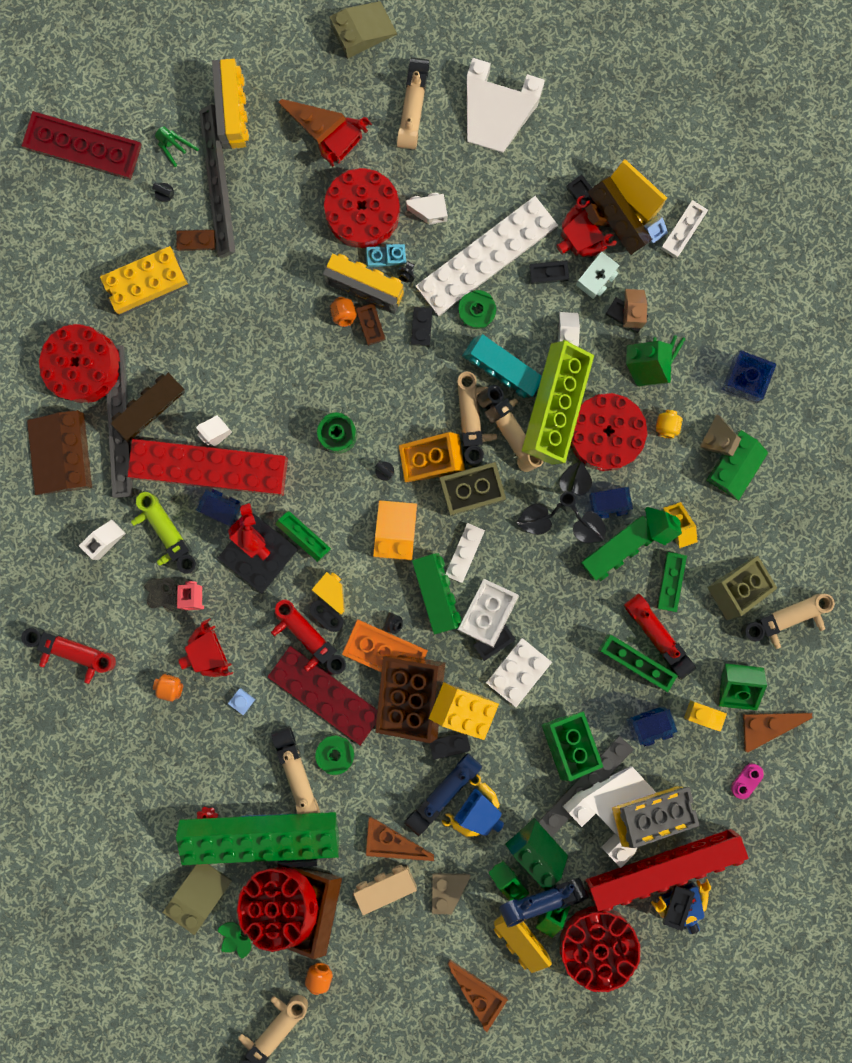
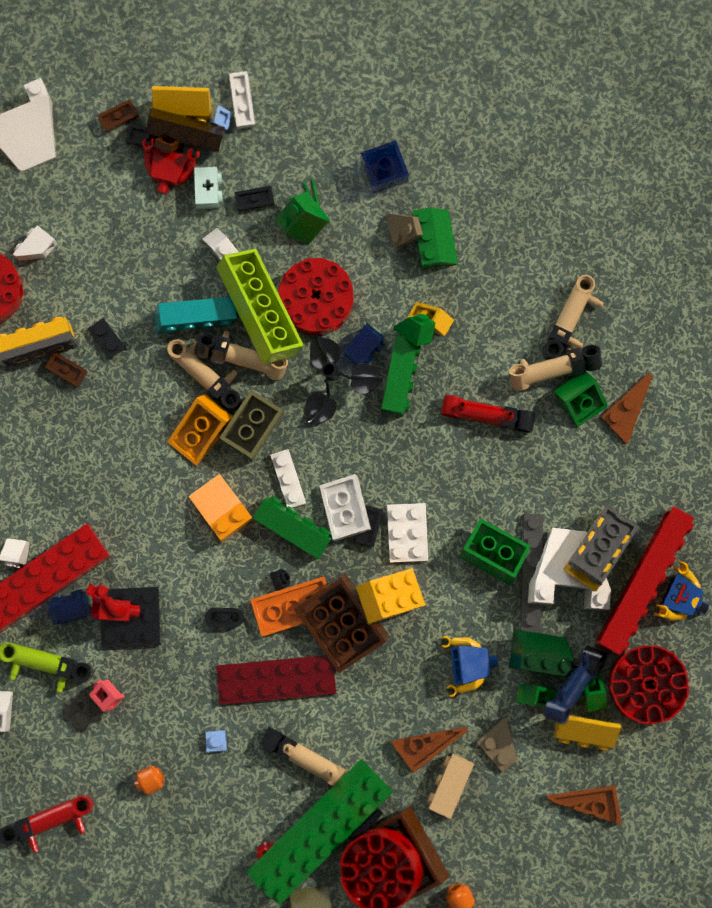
camera: 45 degrees left, 5 degrees down
red torso [178,618,234,677] -> none
red piece [271,600,346,676] -> none
green plate [275,511,331,562] -> none
yellow slope [312,572,345,615] -> none
green plate [315,735,355,775] -> none
green brick [317,412,357,454] -> none
orange head [330,297,356,327] -> none
medium azure slope [365,244,406,268] -> none
black plate [375,461,394,481] -> none
black plate [397,261,415,283] -> none
dark blue piece [404,753,482,837] -> none
white plate [415,196,558,317] -> none
black plate [430,733,471,760] -> none
green plate [458,290,496,329] -> none
black plate [529,260,569,285] -> none
green brick [598,634,678,692] -> none
medium nougat slope [623,289,647,328] -> none
clear blue brick [626,706,678,747] -> none
yellow head [656,410,682,439] -> none
green plate [657,552,687,612] -> none
black plate [662,885,695,931] -> none
yellow slope [684,700,727,732] -> none
olive slope [707,556,777,620] -> none
dark pink plate [731,763,764,799] -> none
none -> reddish brown plate [97,99,139,134]
none -> tan piece [509,345,602,391]

